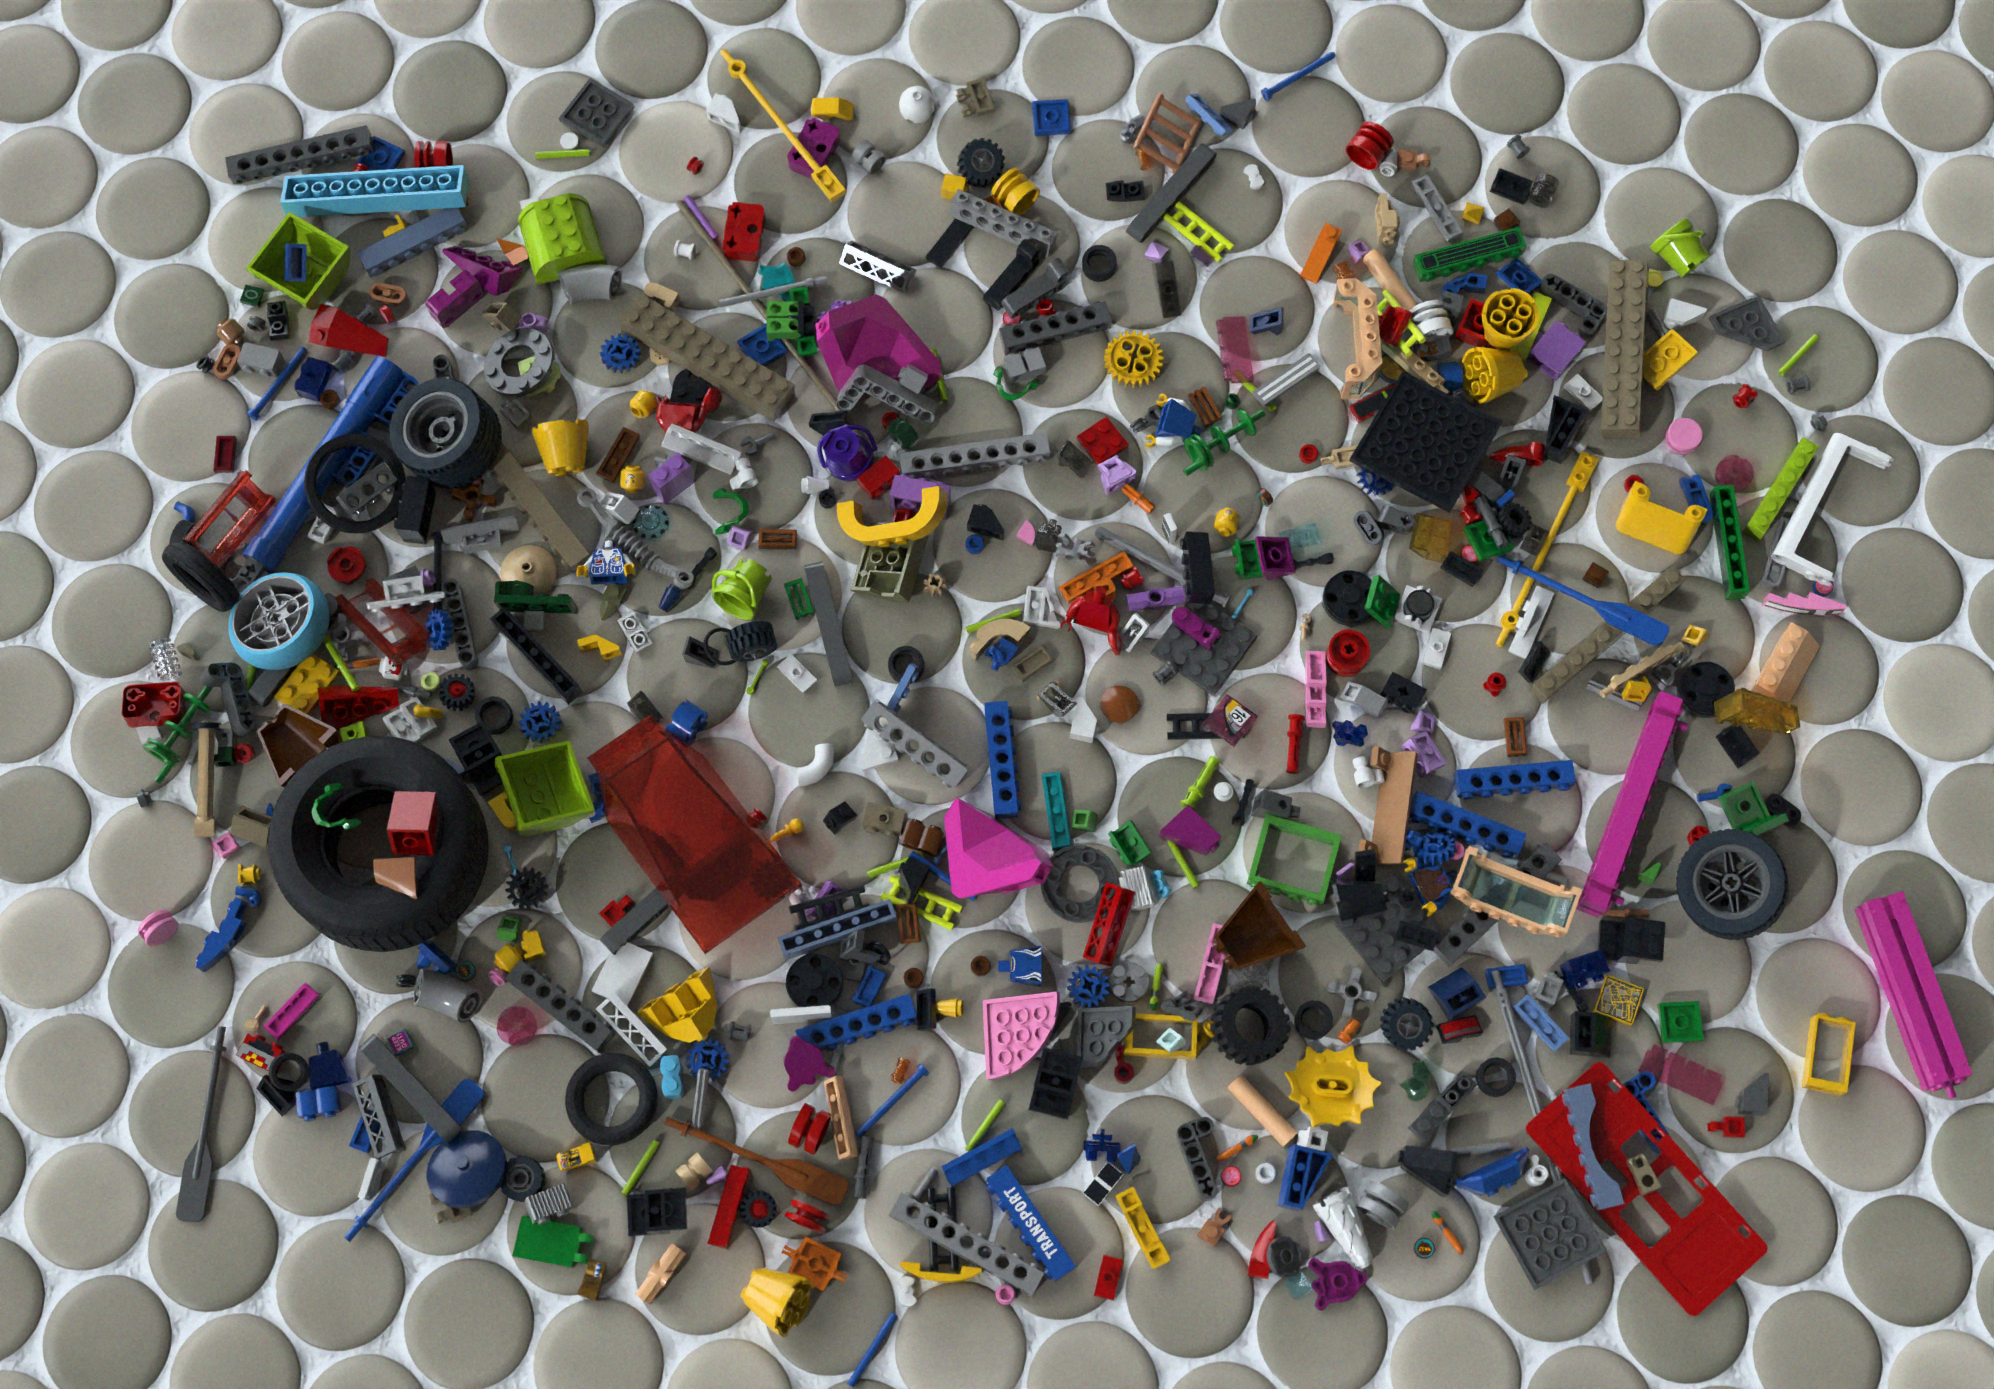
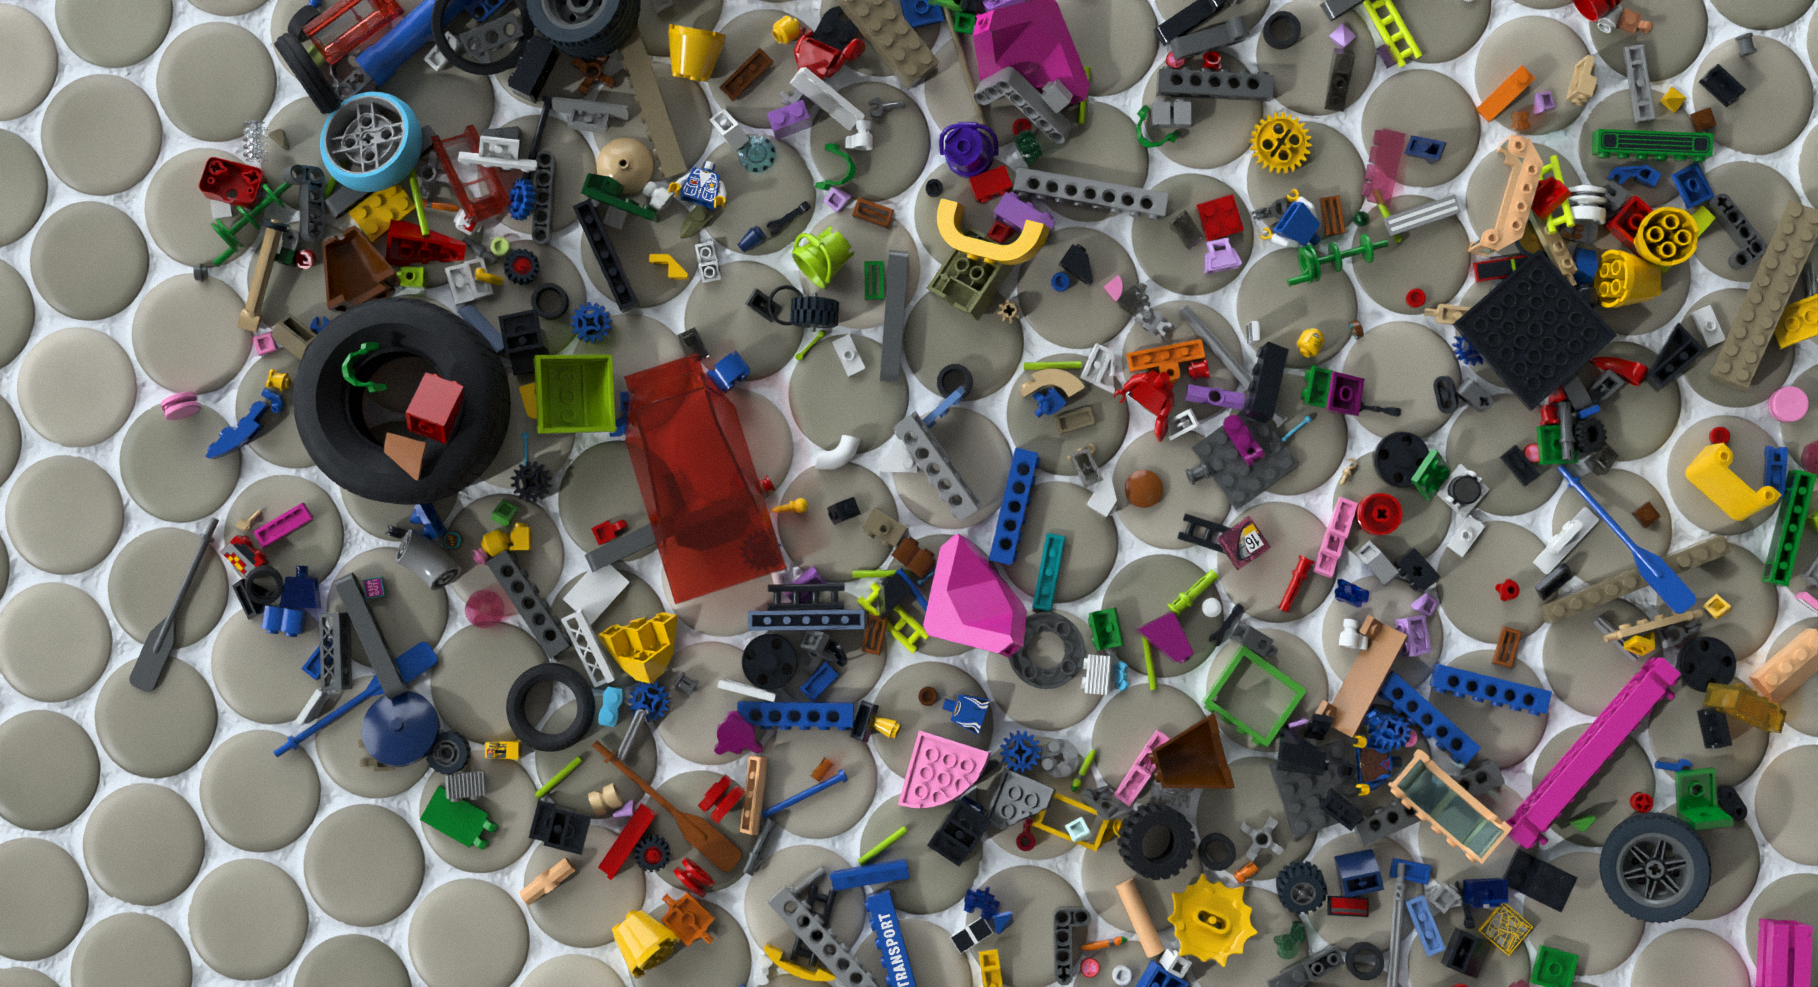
camera: 20 degrees right, 15 degrees up
red plate [327,546,367,585] -> none
lavender plate [419,569,436,588] -> none
light grey piece [577,488,694,588] -> none
pearl gold leg [577,1259,607,1301] -> none
yellow head [620,465,645,494] -> none
white cone [801,476,829,494] -> none
black slope [809,410,848,435] -> none
reddish brown tile [904,968,924,988] -> none
bright green slope [1071,810,1098,832] -> none
red fence [1083,882,1135,967] -> none
orange axle [1122,483,1156,515] -> none
clear light blue slope [1278,523,1321,549] -> none
light nougat brick [1362,248,1418,311] -> none
clear yellow slope [1409,513,1454,563] -> none
yellow bar [1496,451,1599,648] -> none
medium lavender brick [1527,321,1586,381] -> none
clear smoke wheel [1528,173,1559,208] -> none
nougat piece [1601,908,1649,918] -> none
none -> white piece [643,181,674,211]

